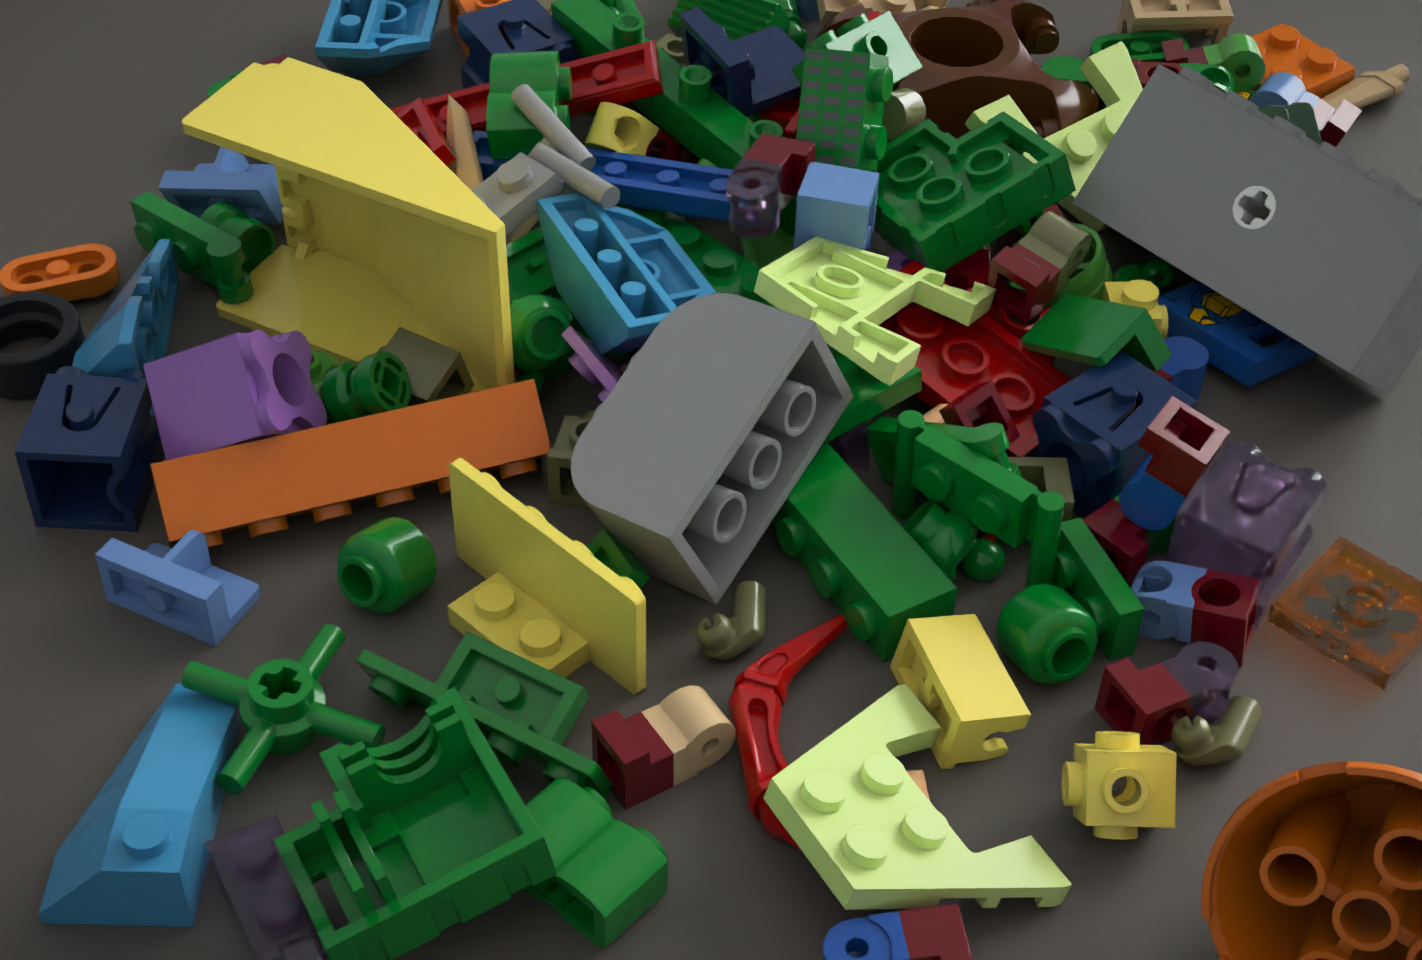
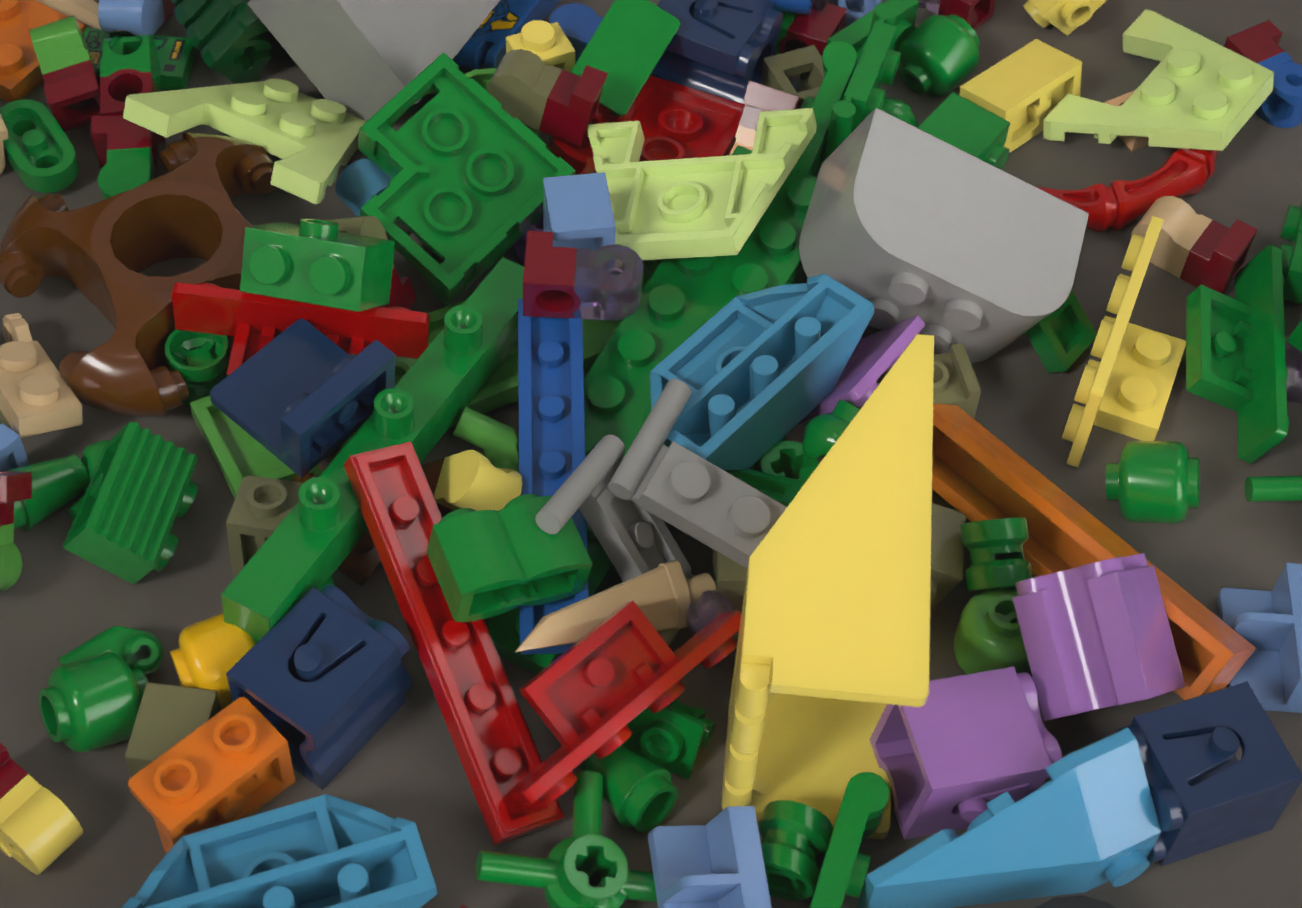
camera: 115 degrees left, 10 degrees up
green brick [796,47,893,171] -> none
none -> medium lavender piece [870,667,1062,840]

